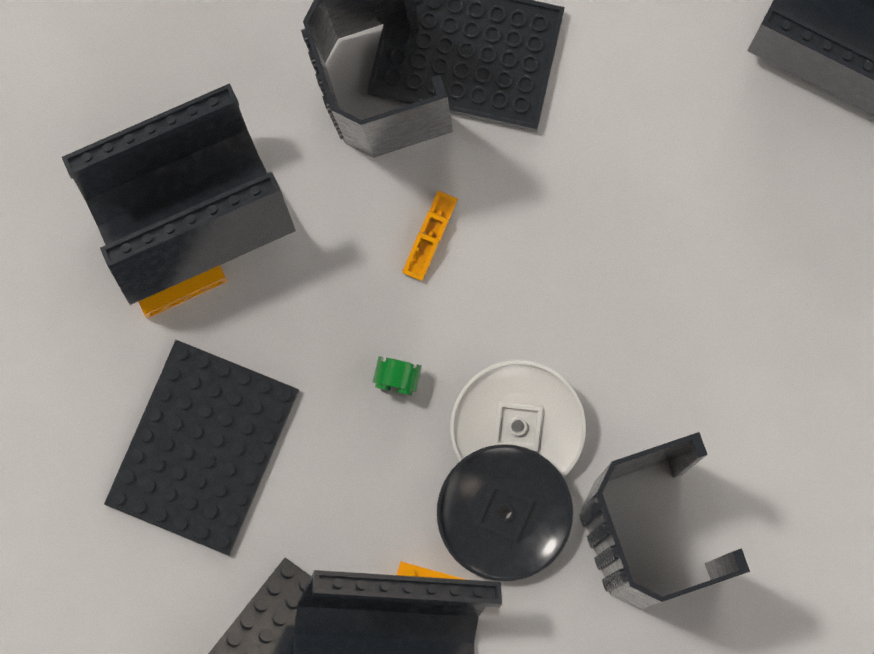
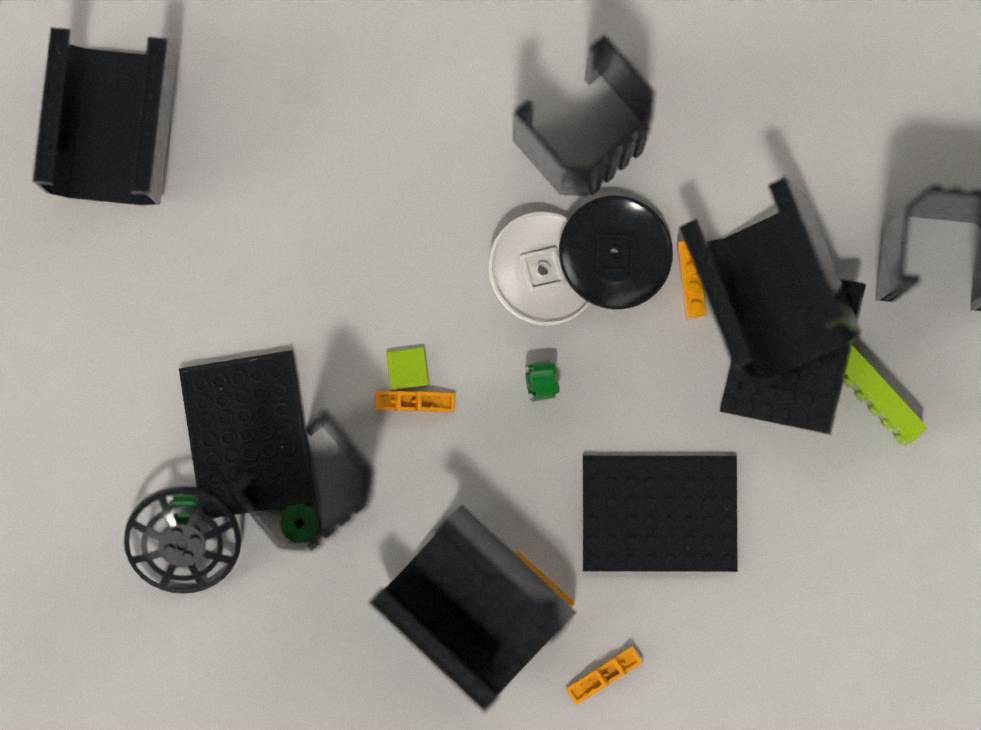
camera: 105 degrees left, 5 degrees up
none -> green brick [280,504,321,543]
none -> lime tile [386,347,429,391]
none -> light orange slope [565,646,644,705]

